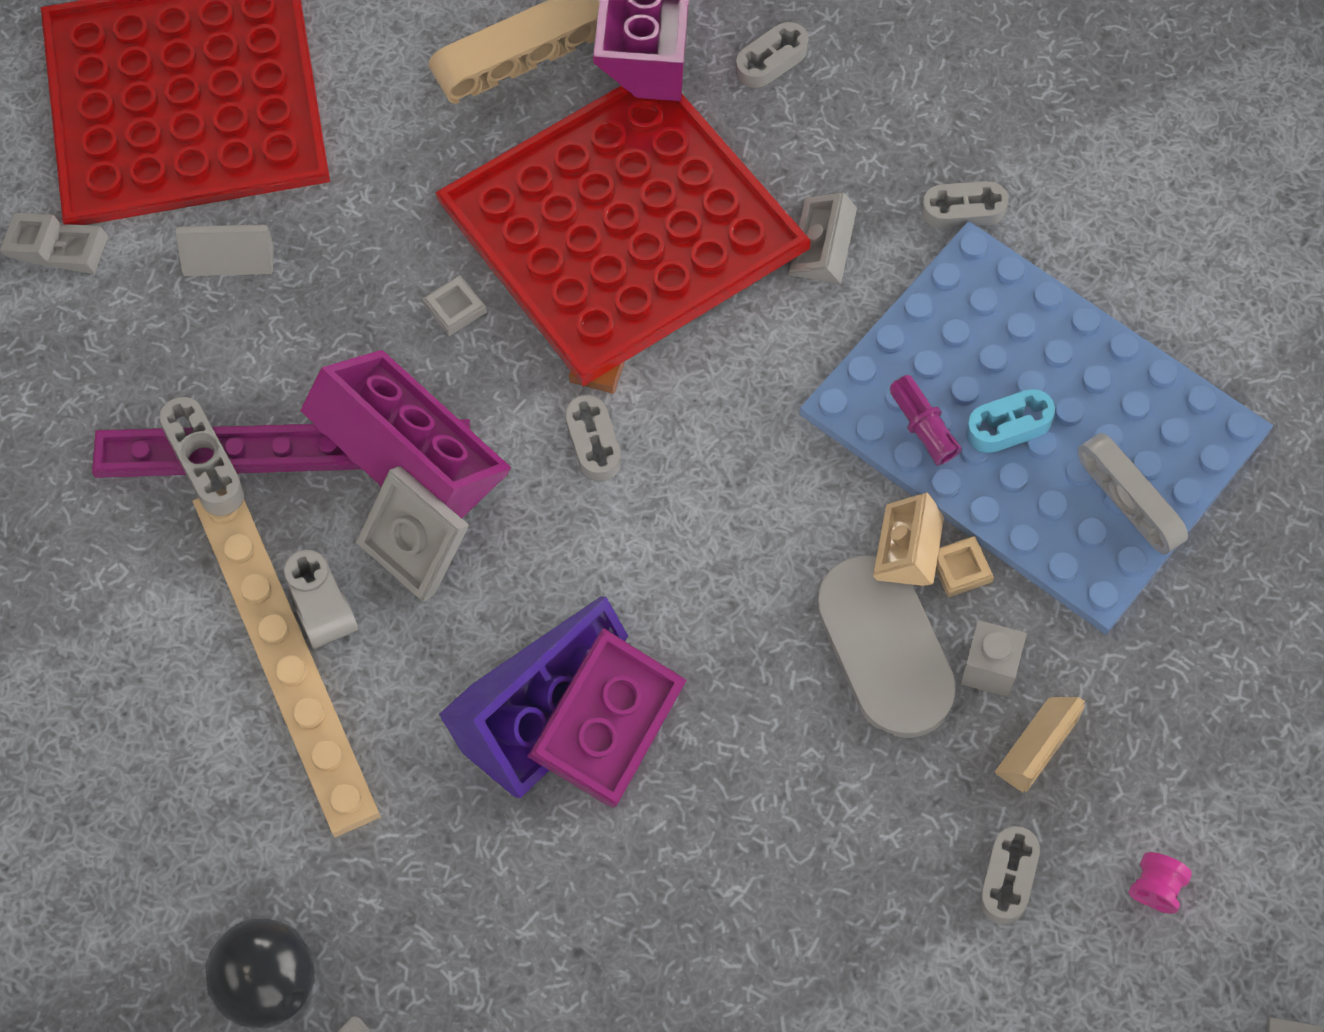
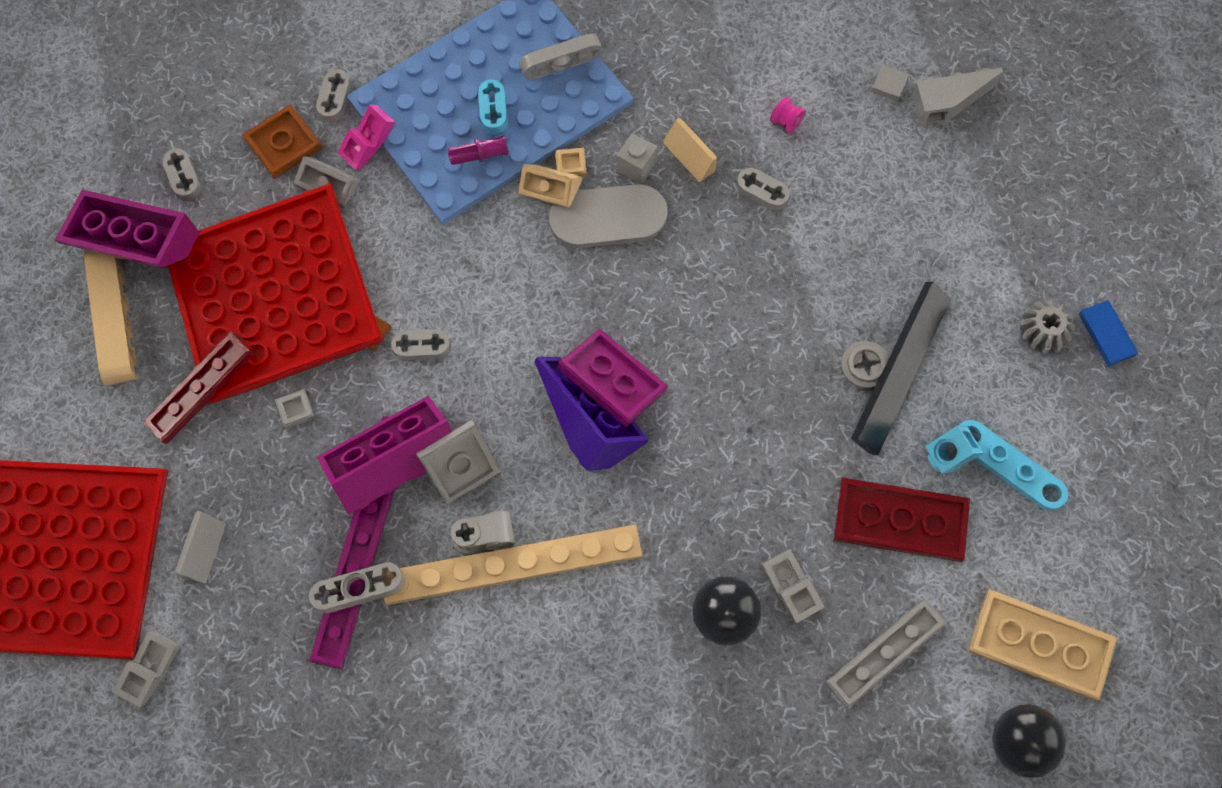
camera: 75 degrees left, 5 degrees up
none -> tile [143,332,254,444]
none -> dark orange tile [242,104,323,179]
none -> dark pink slope [338,105,395,170]

